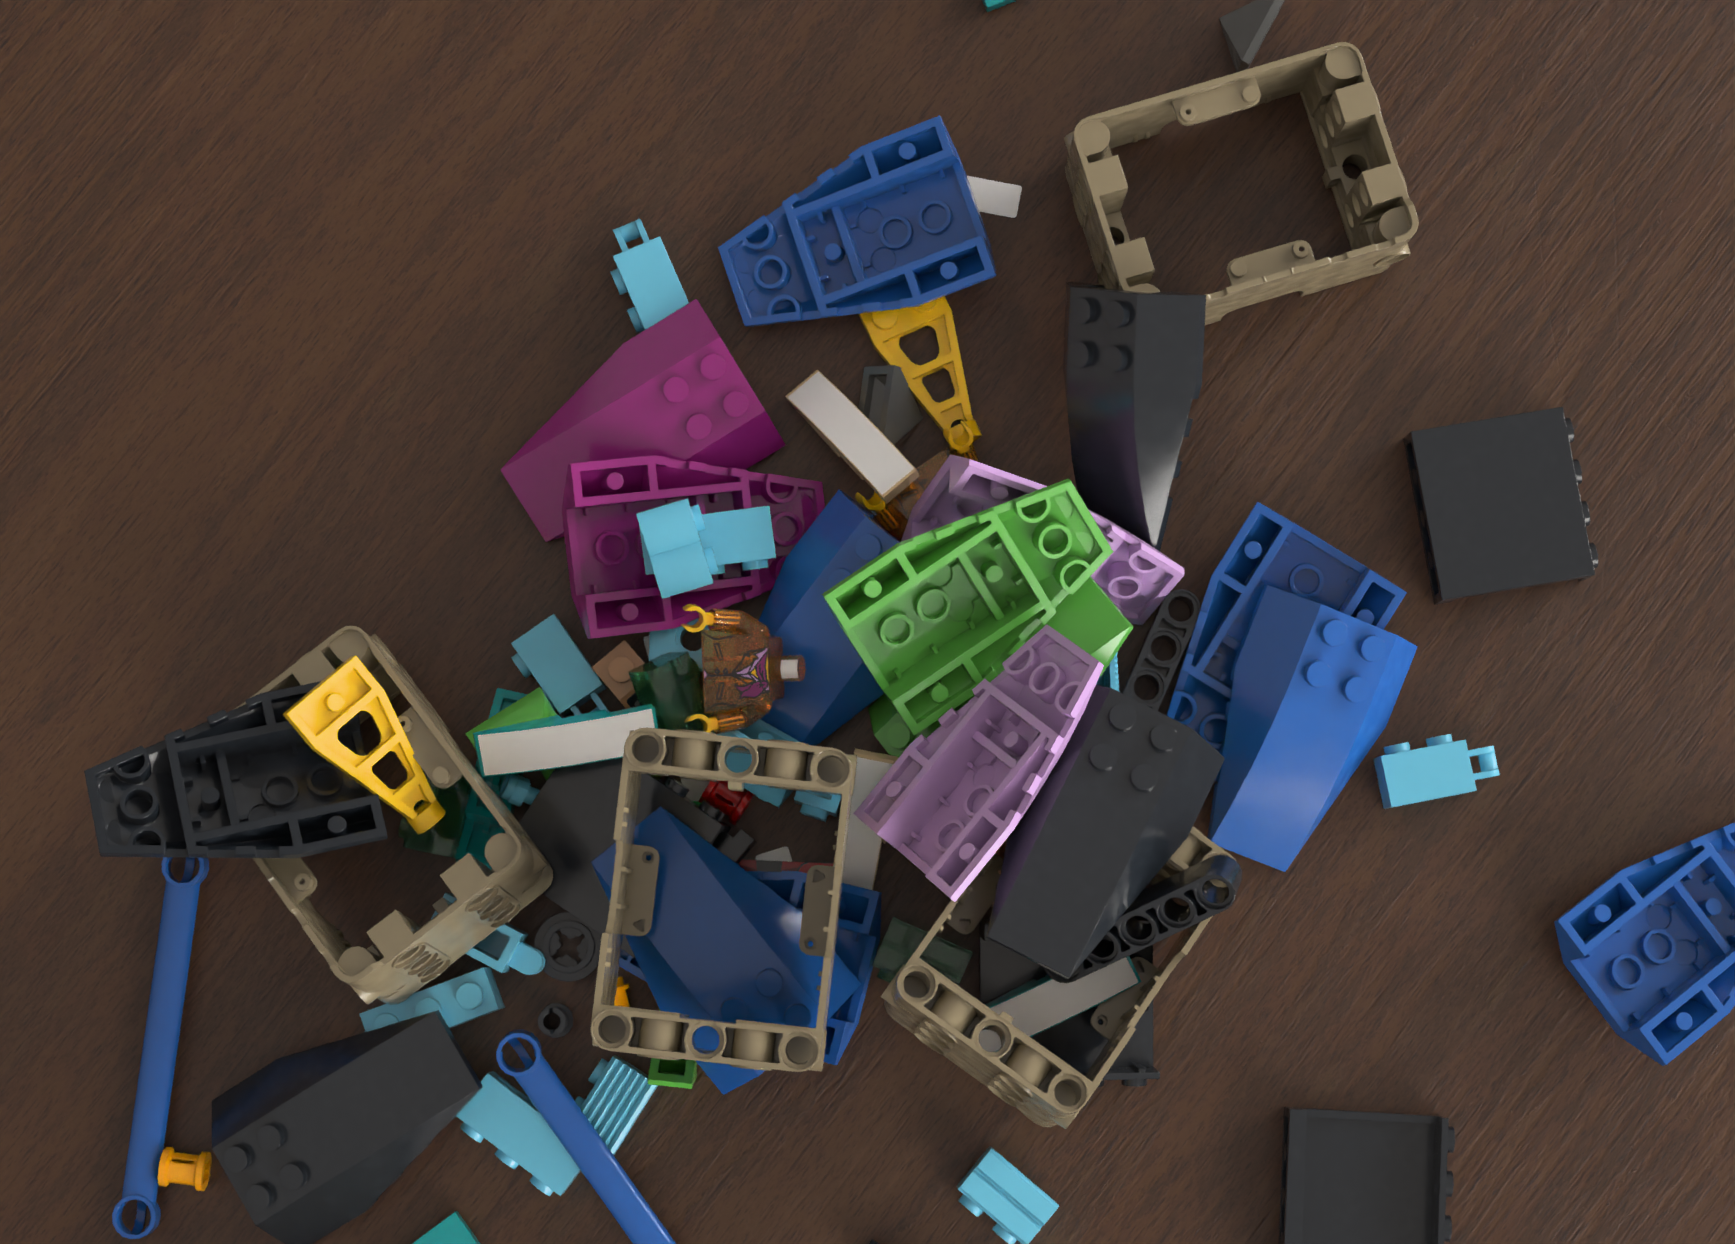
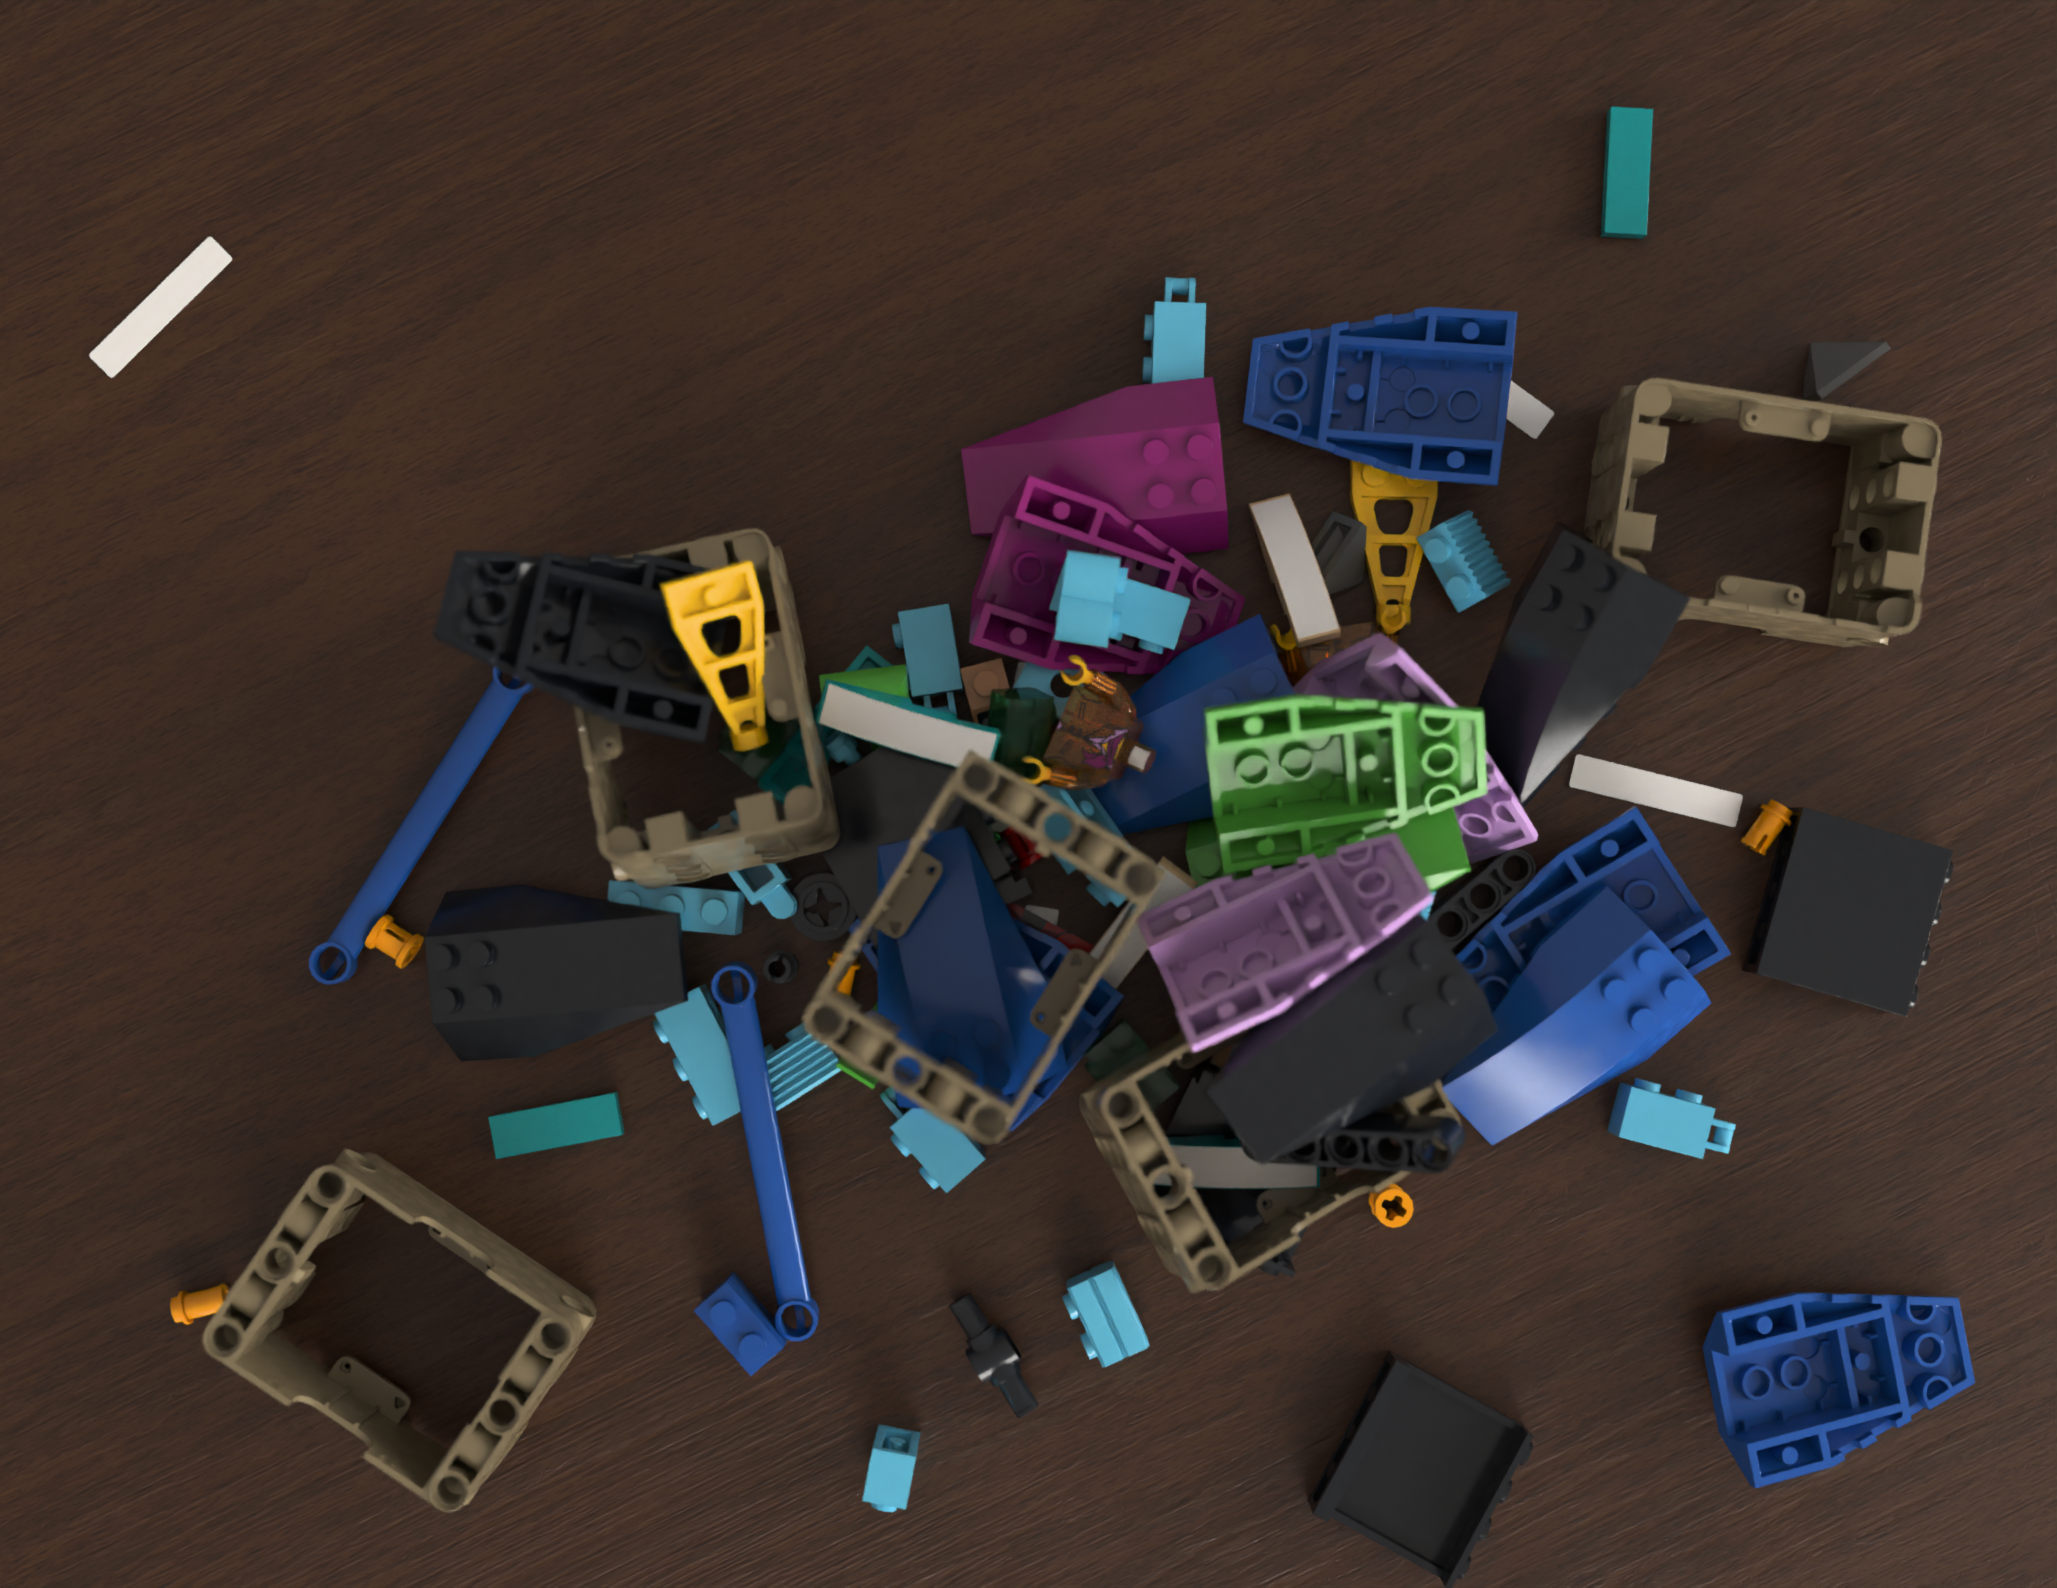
camera: 30 degrees right, 5 degrees up
none -> medium azure brick [879,1086,987,1193]
none -> light orange bush [1368,1183,1414,1228]
none -> medium azure brick [1416,510,1511,613]
none -> white sticker [1569,754,1743,827]
none -> light orange pin [1740,799,1793,856]

